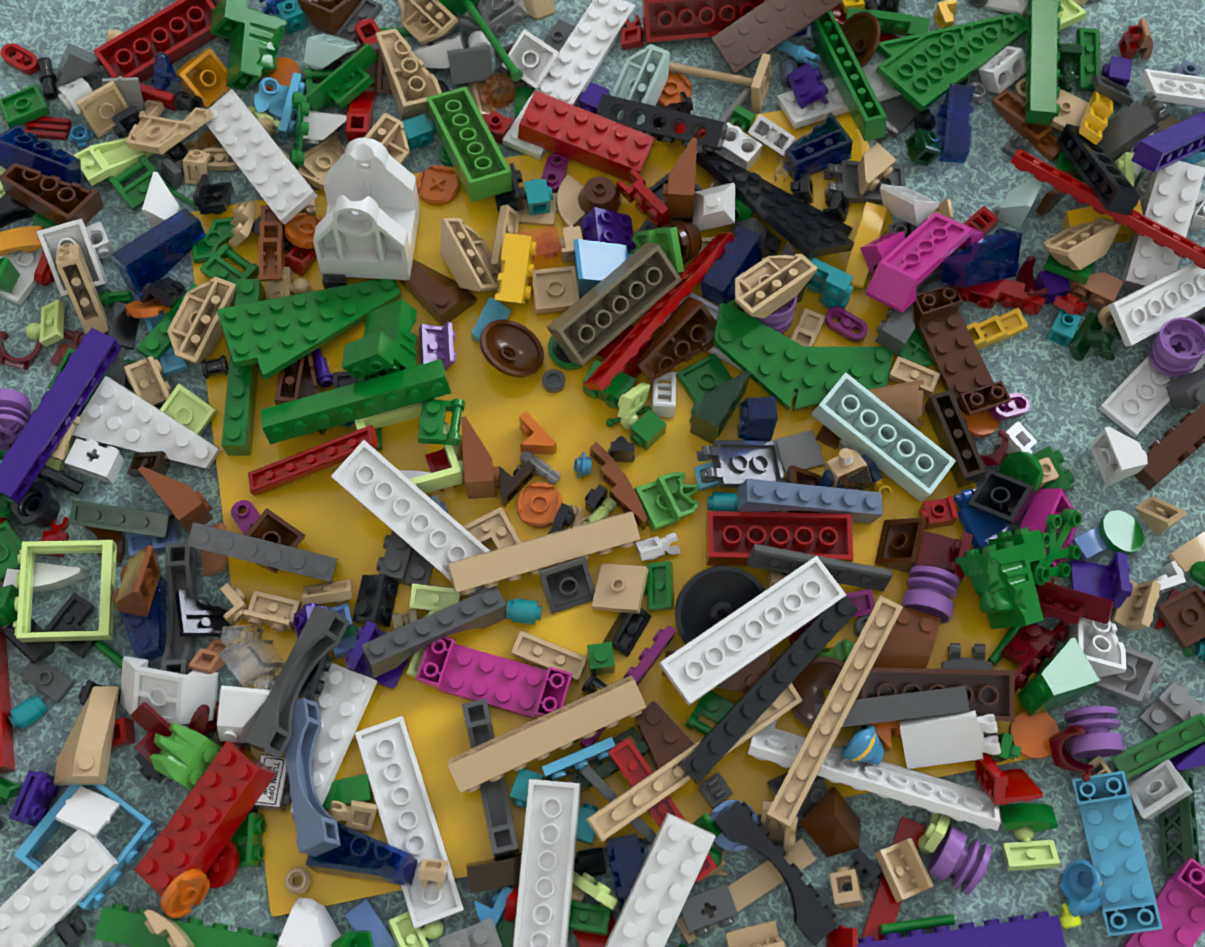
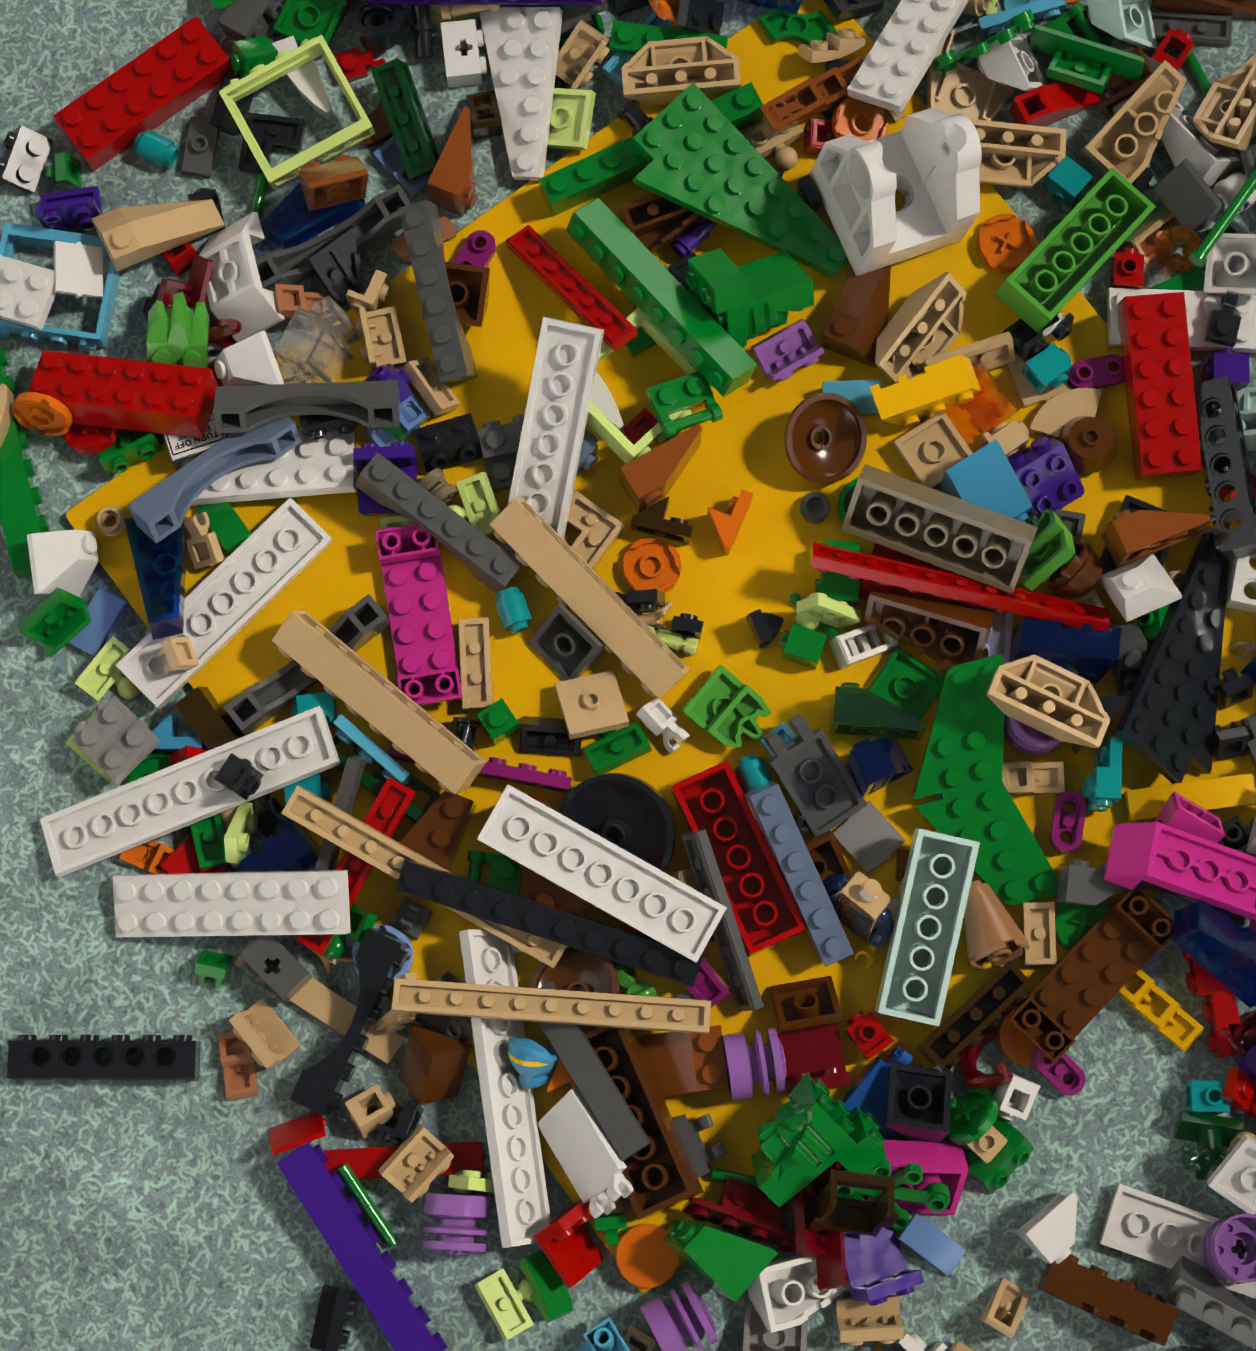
camera: 65 degrees right, 10 degrees up
green plate [200,243,259,296] -> none
light grey axle [520,450,560,485] -> none
dark azure plate [574,452,592,478] -> none
dark orange slope [590,441,647,530] -> none
red plate [616,169,670,228] -> none
dark red helmet [1049,725,1094,782] -> none
tile [1099,510,1144,555] -> none
none -> black bracket [214,753,264,800]
none -> dark brown piece [809,1169,899,1236]
none -> black plate [1204,290,1241,348]

